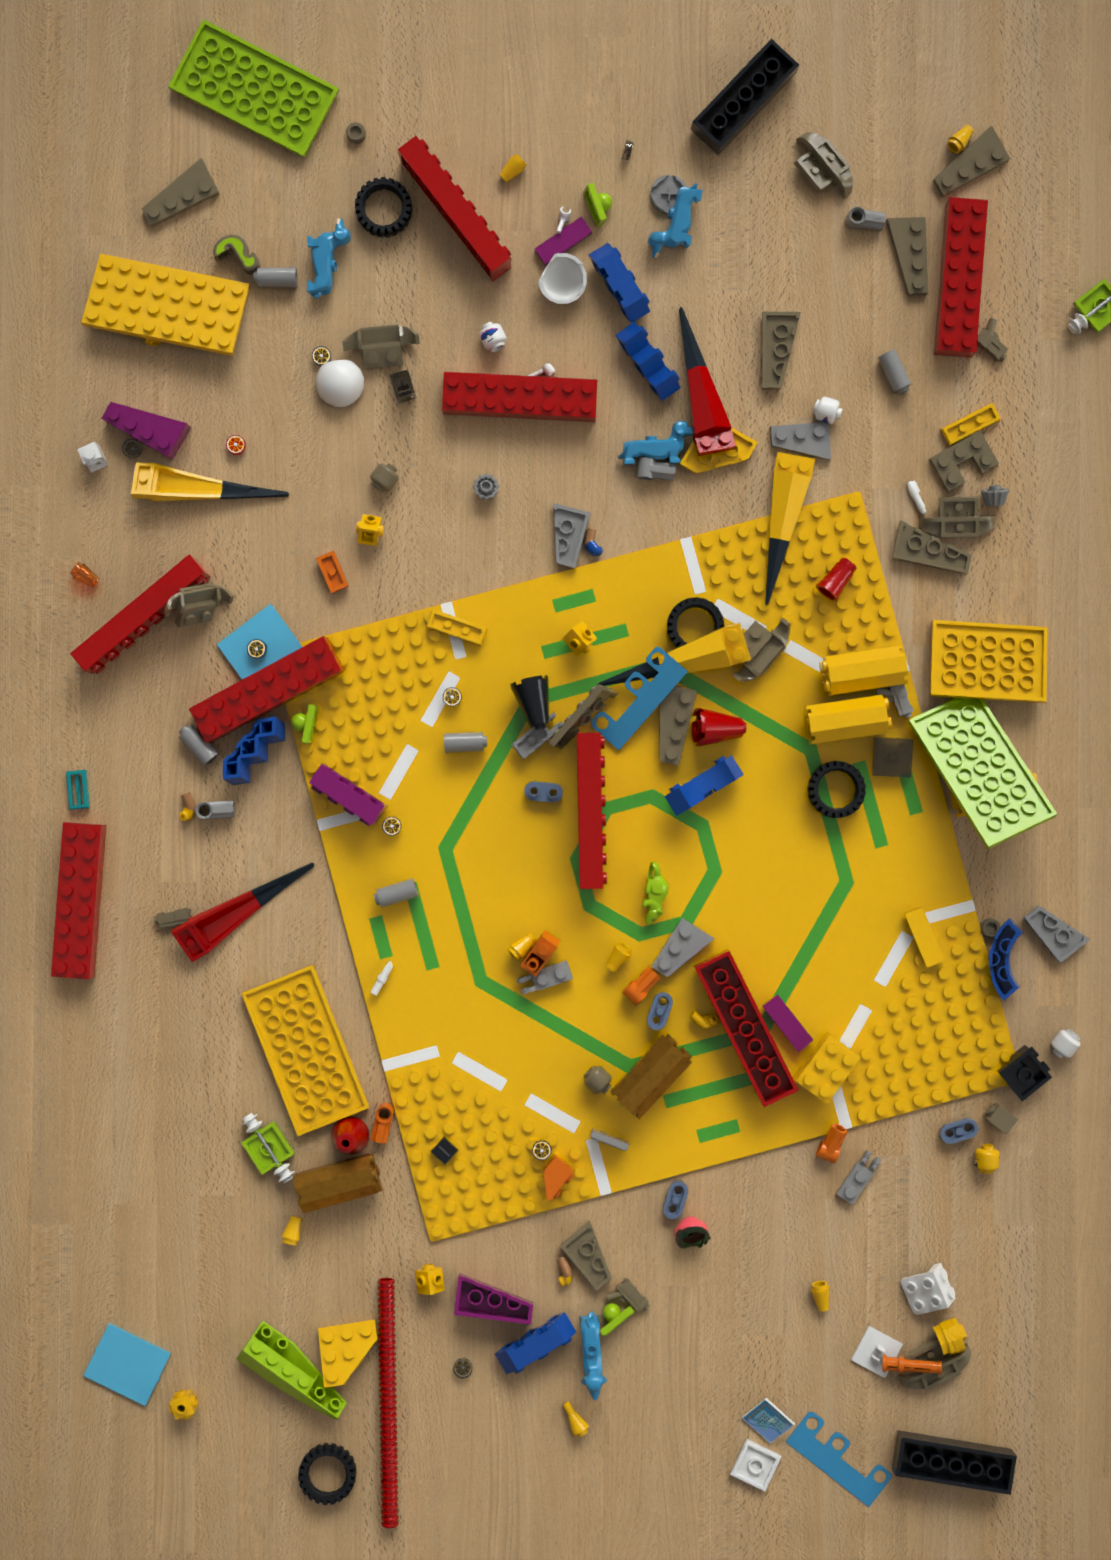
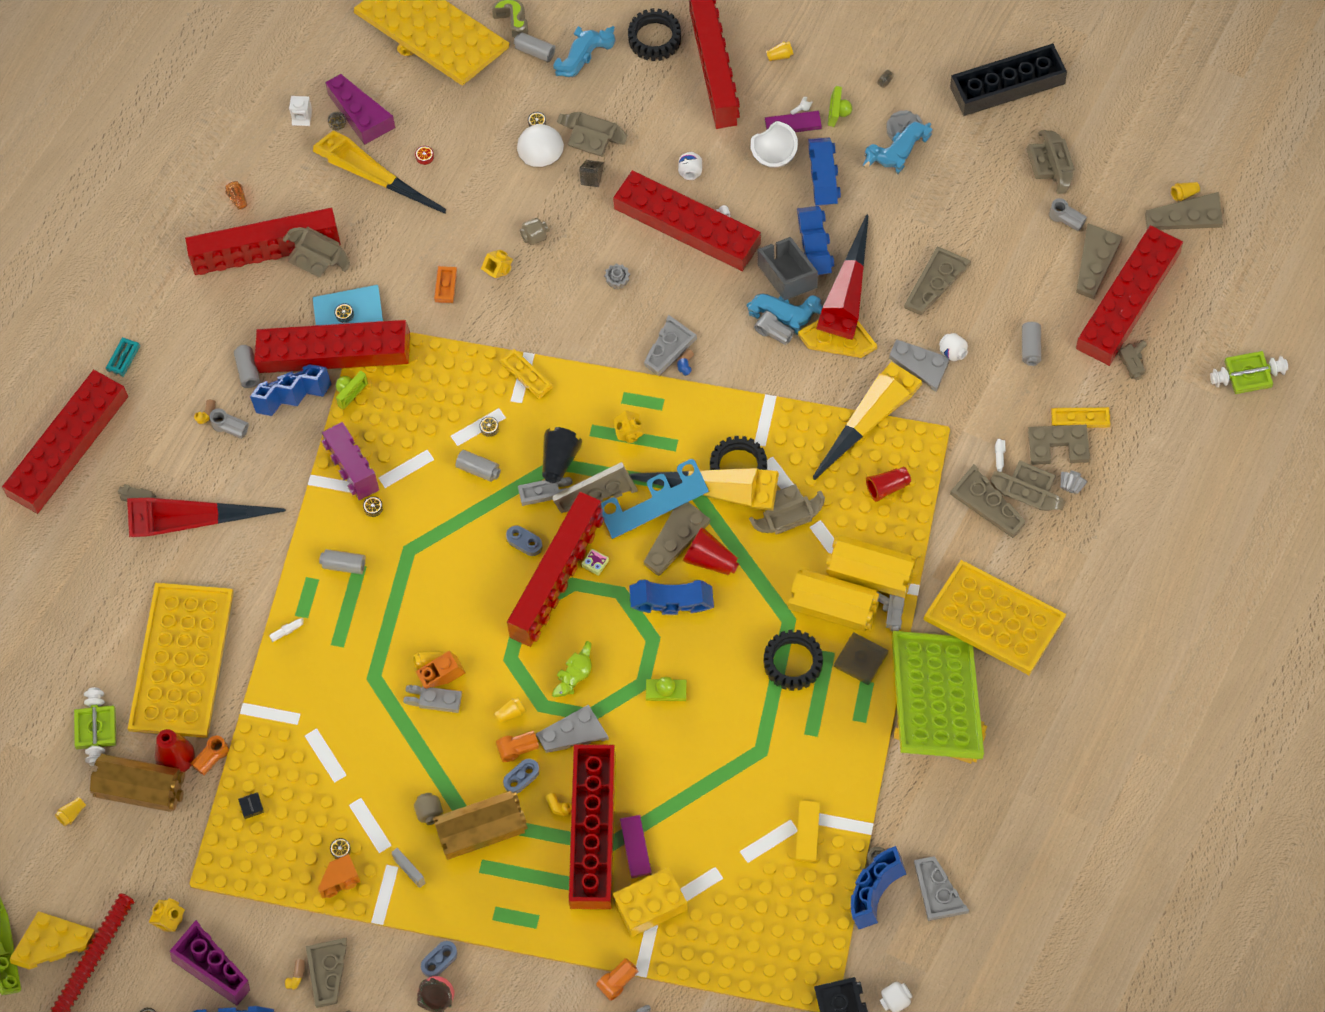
camera: 30 degrees right, 25 degrees down
none -> tile [582,549,609,576]
none -> lime tile [646,677,687,701]
none -> dark grey piece [757,237,818,301]

